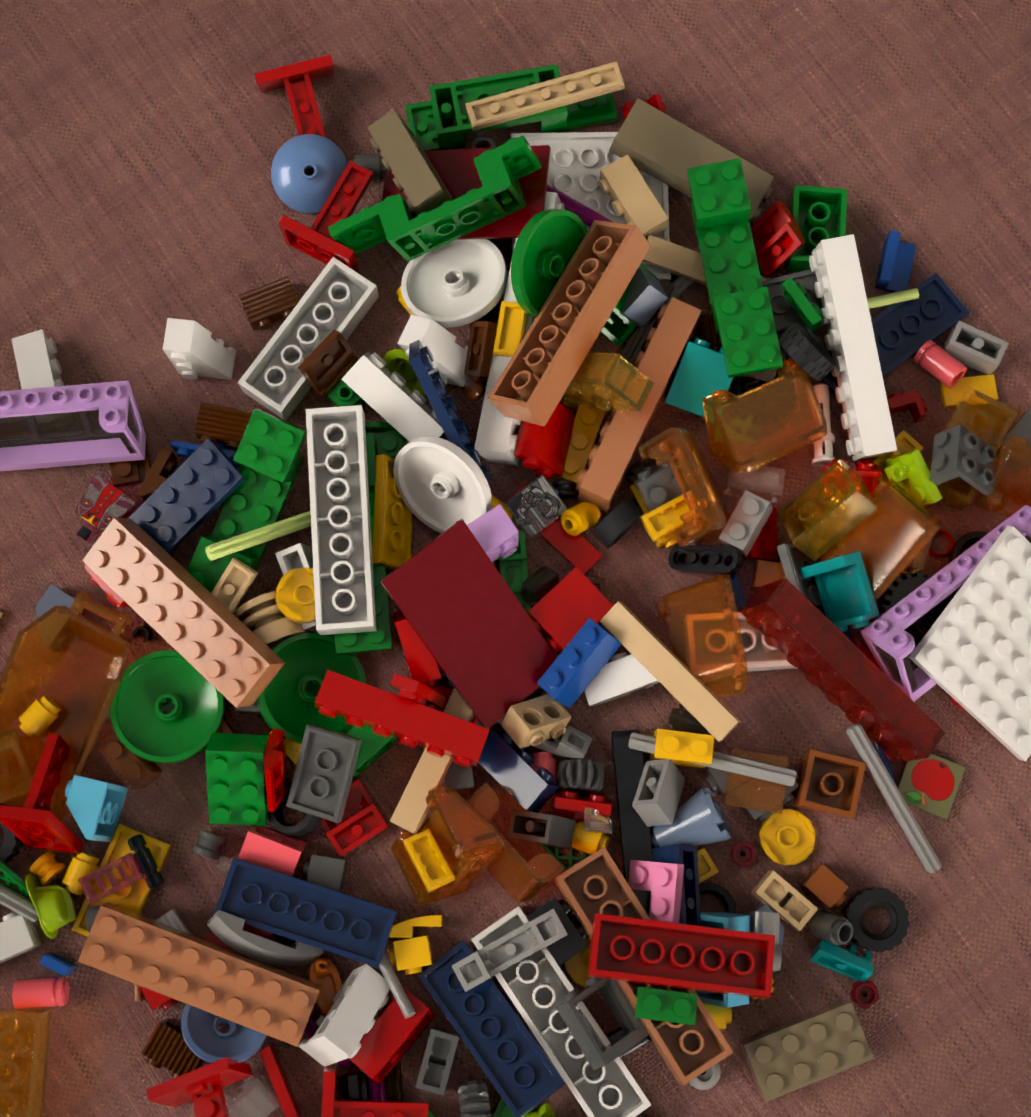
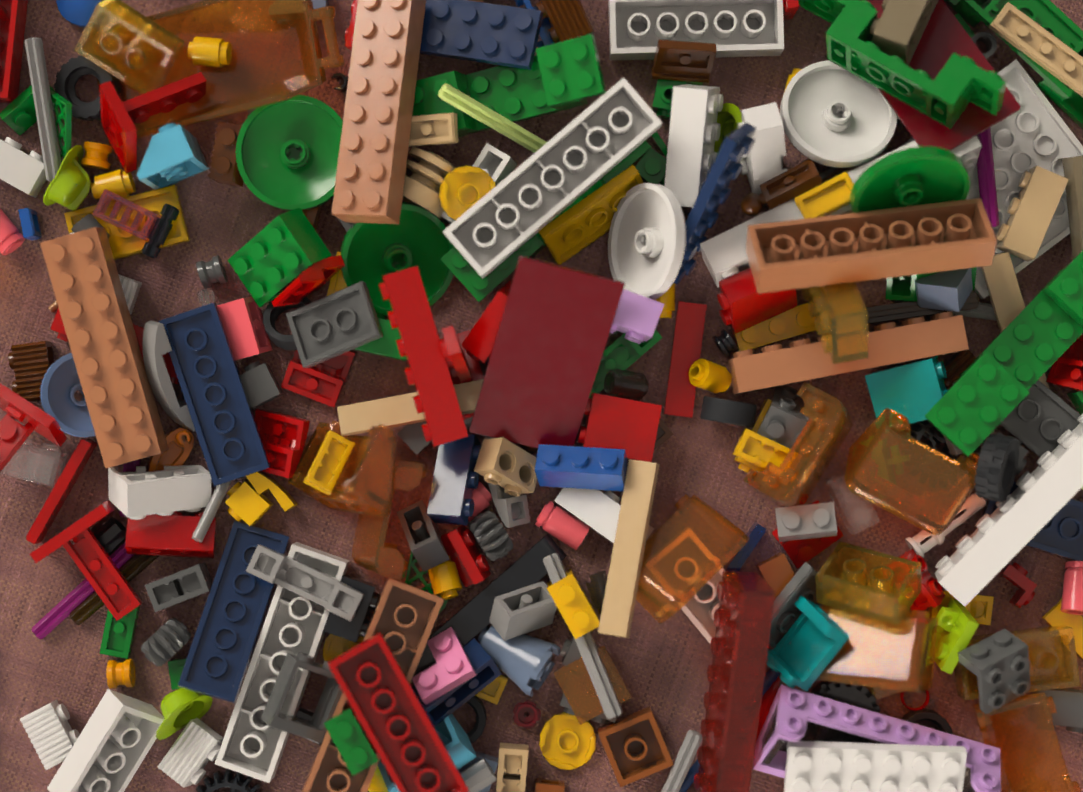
camera: 55 degrees right, 10 degrees up
piece [504,474,568,538] -> none
clear tile [584,807,613,834] -> none
black plate [668,544,744,575] -> none
green plate [781,277,823,334] -> none
none -> red slope [255,409,310,478]
none -> coral piece [535,501,591,551]

